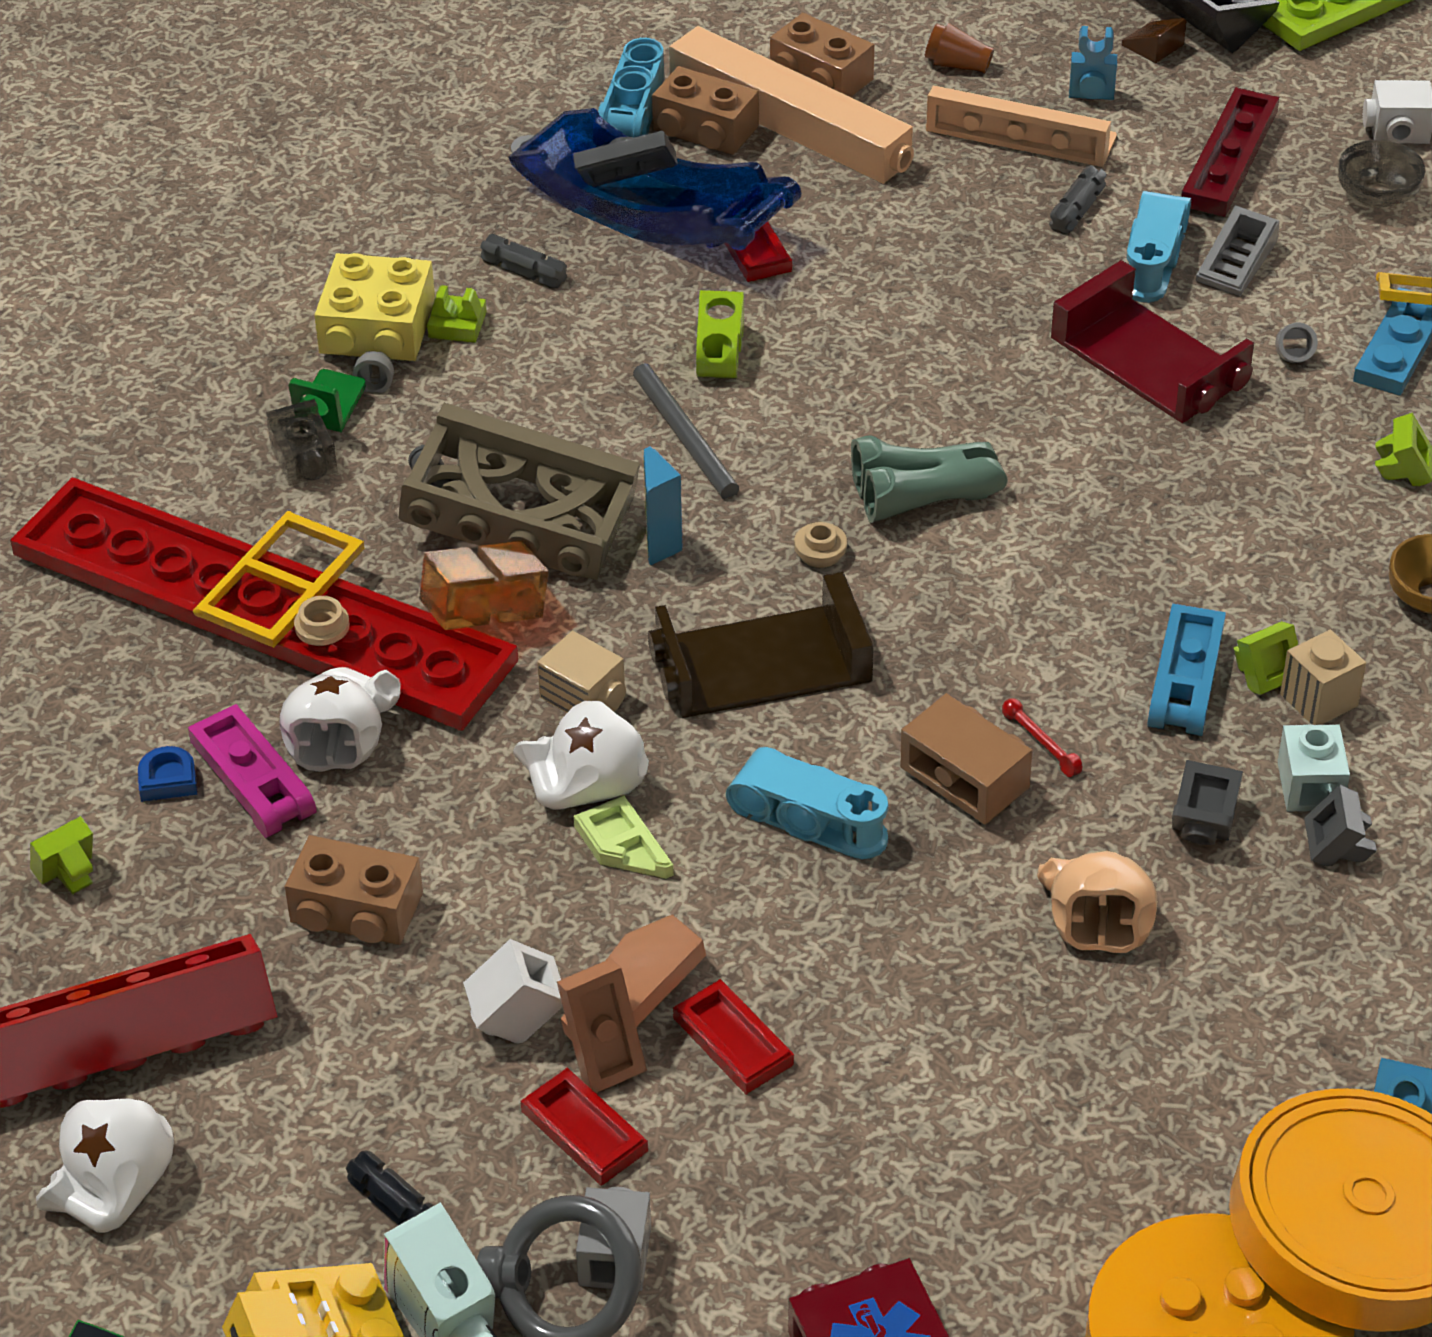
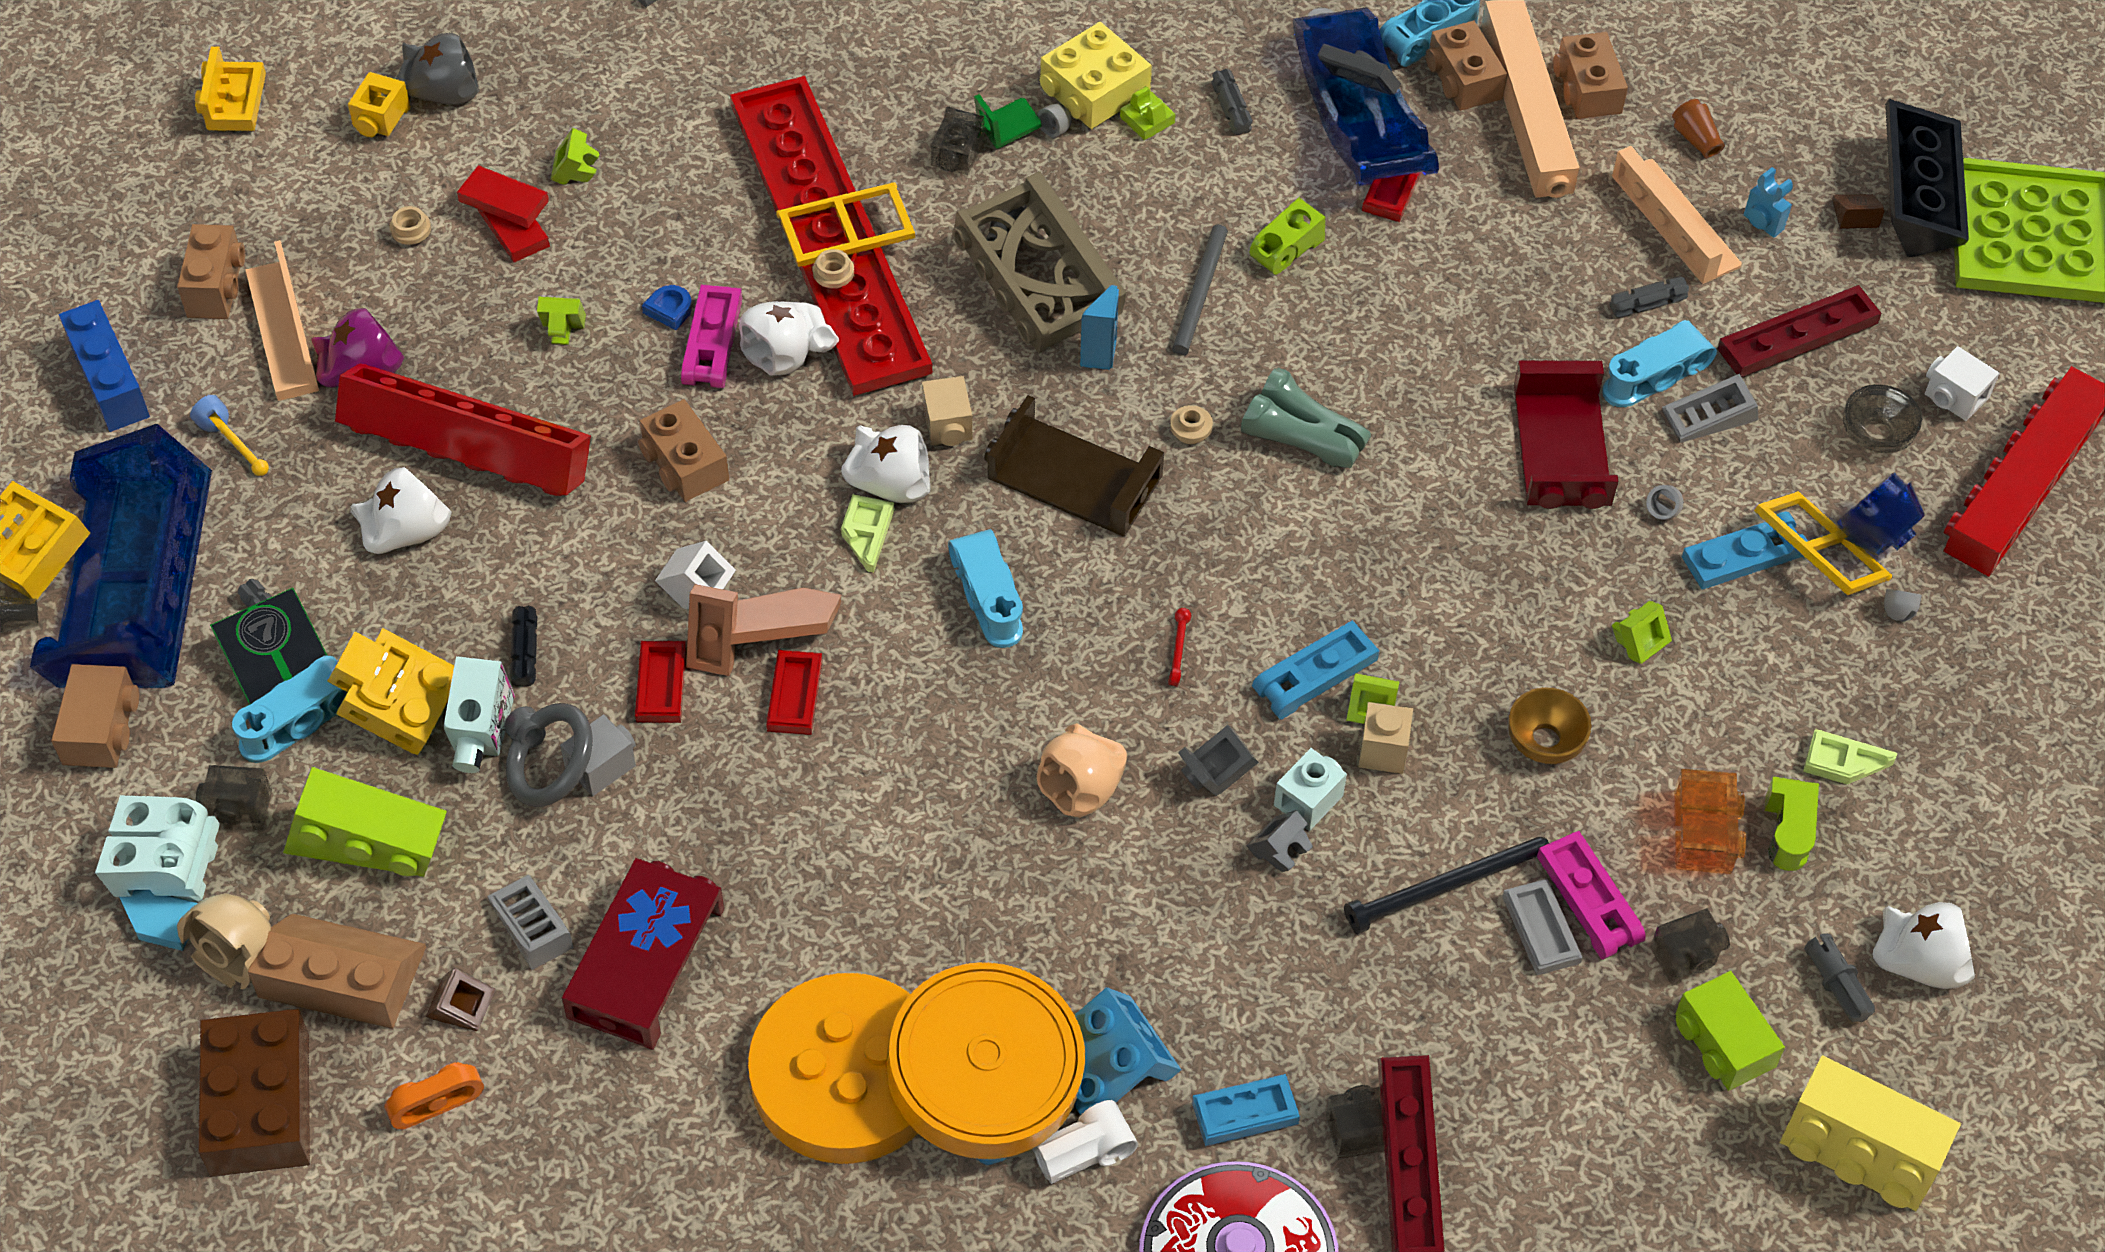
camera: 40 degrees right, 10 degrees up
clear orange piece [419,541,549,630] -> none
medium nougat brick [900,693,1032,825] -> none

